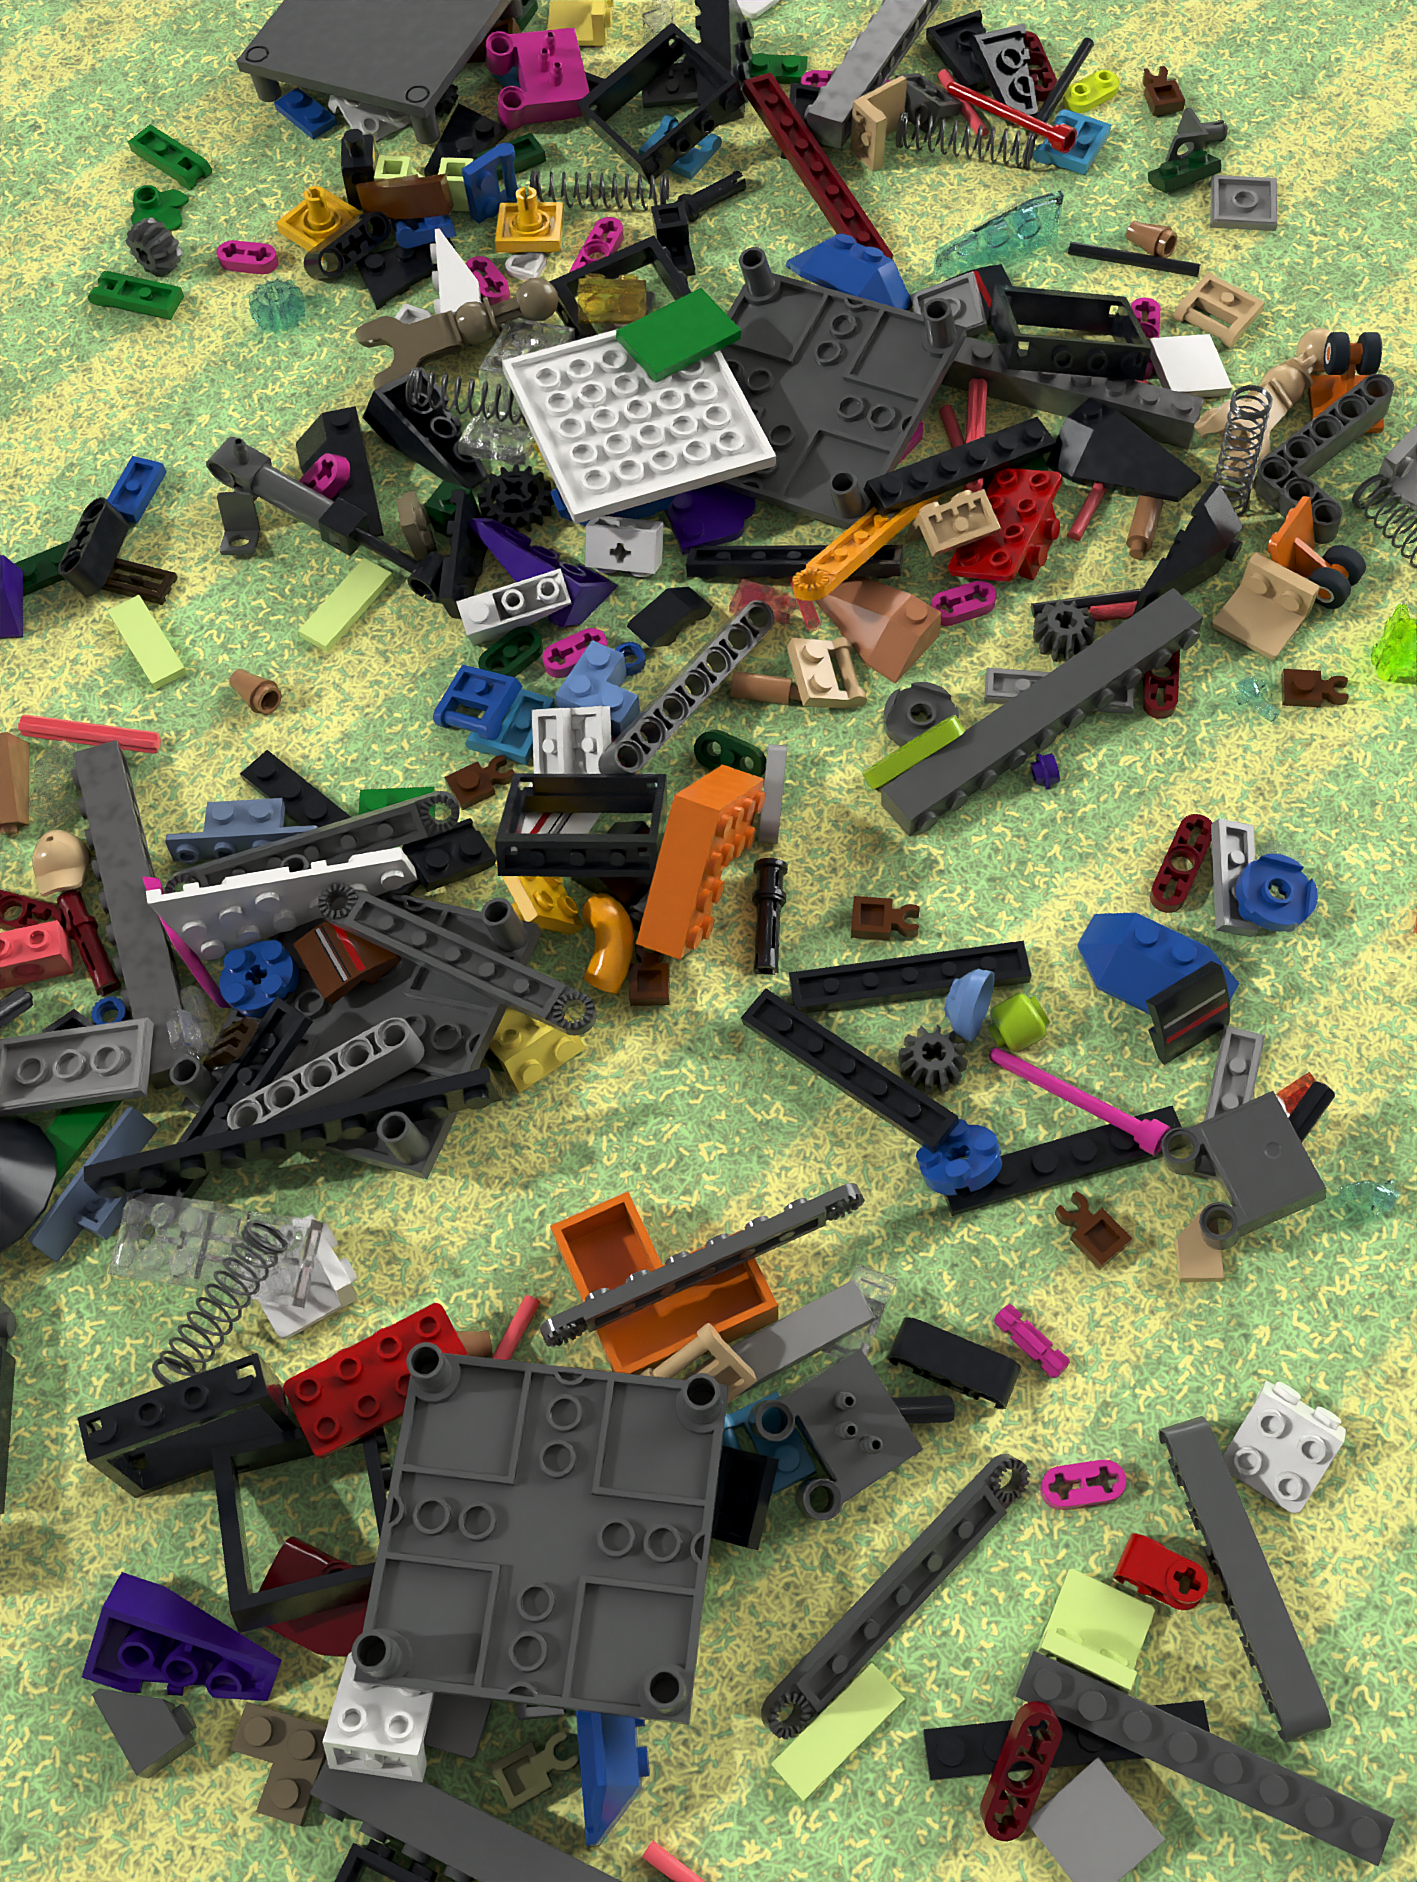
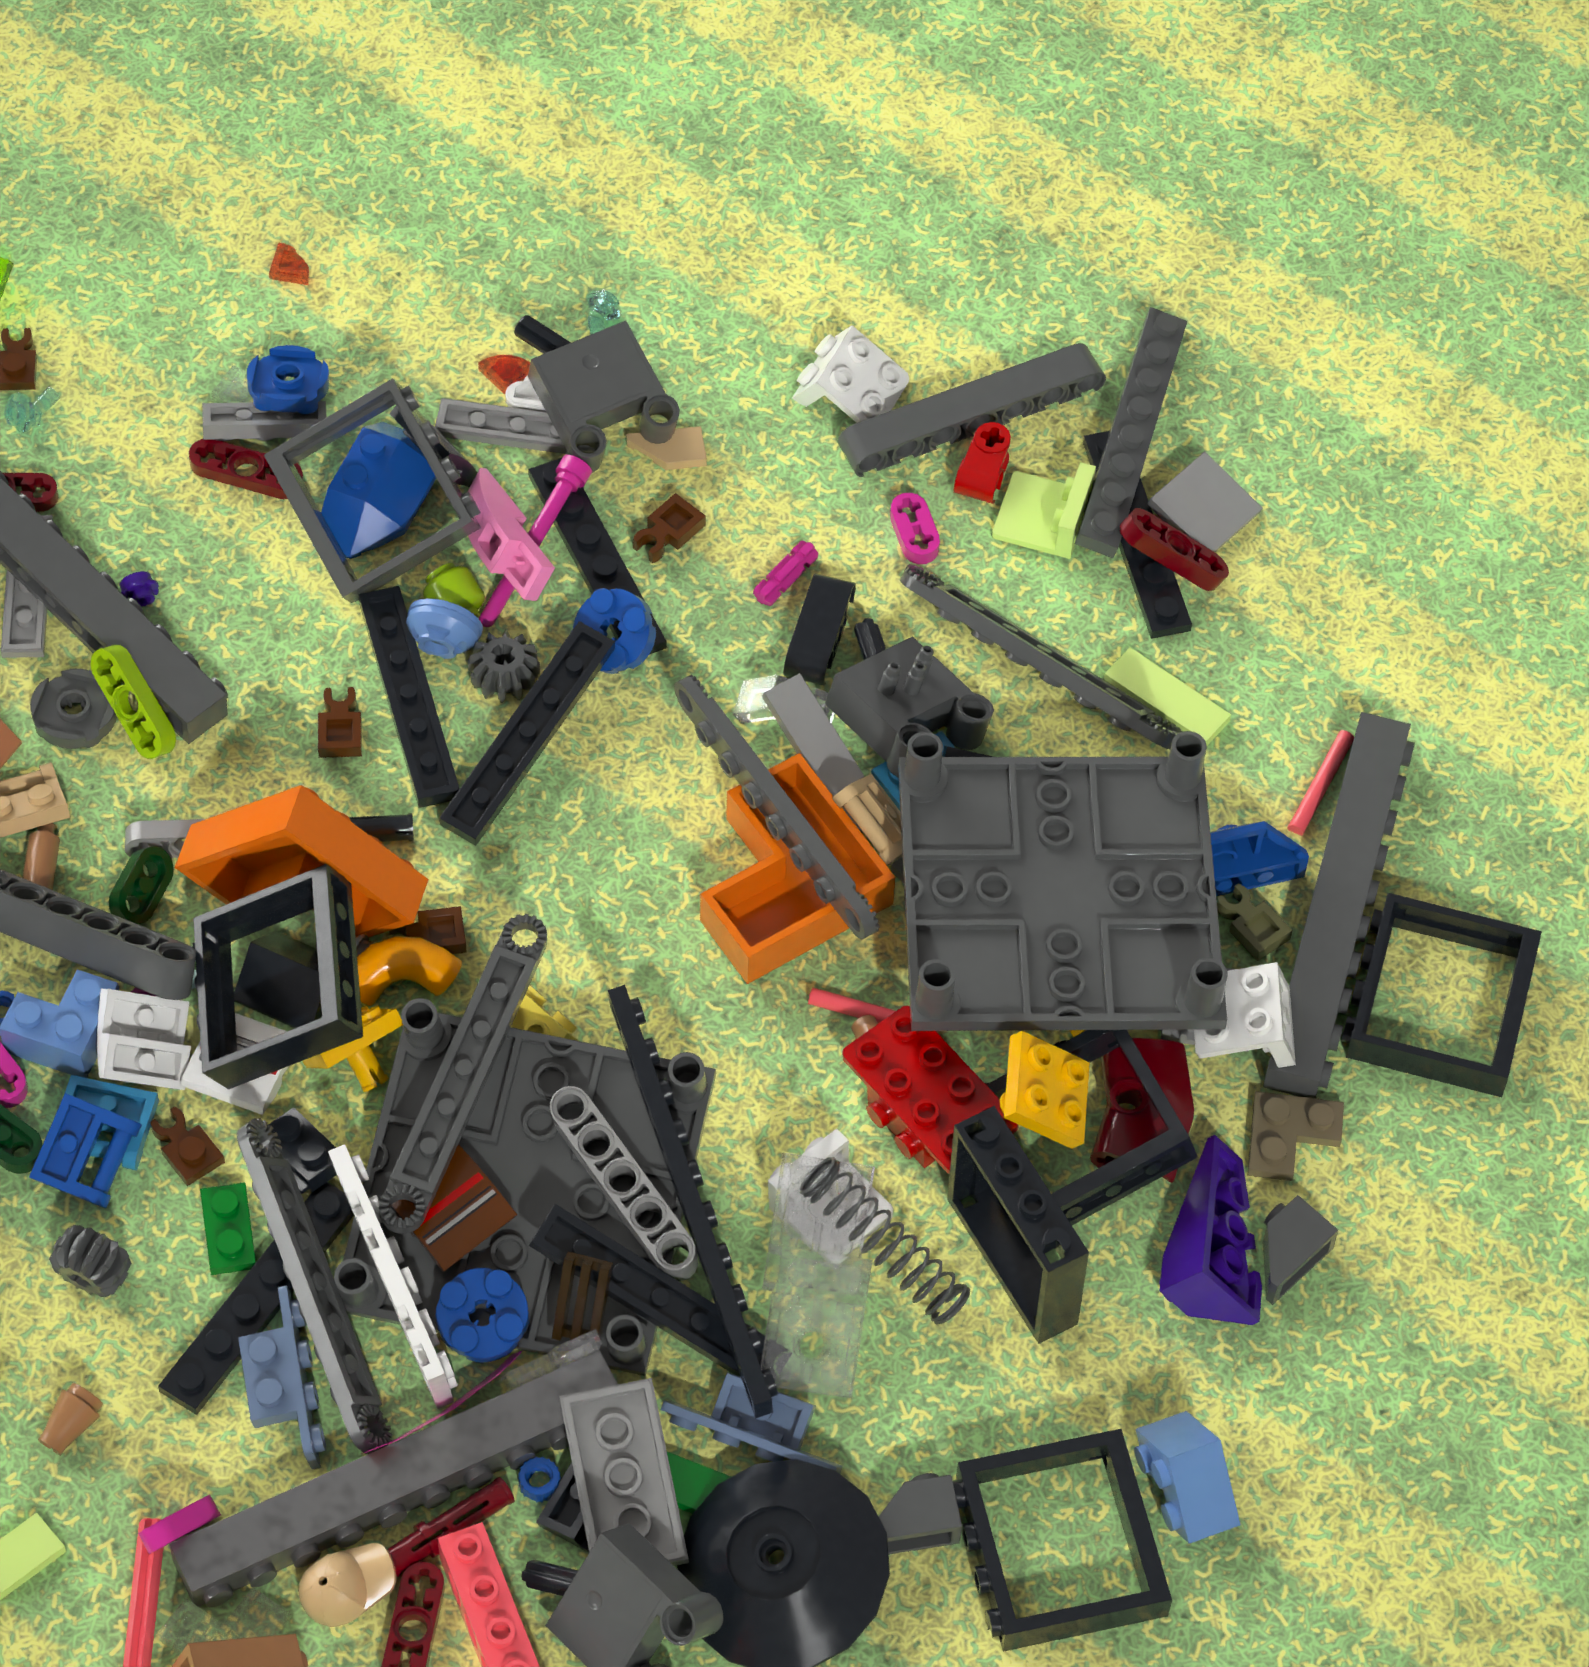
camera: 105 degrees left, 5 degrees down
none -> dark grey gear [49,1225,132,1297]
none -> dark pink beam [138,1494,221,1554]
none -> dark grey window [264,378,481,603]
none -> bright pink slope [467,468,555,601]
none -> yellow plate [1000,1031,1090,1149]

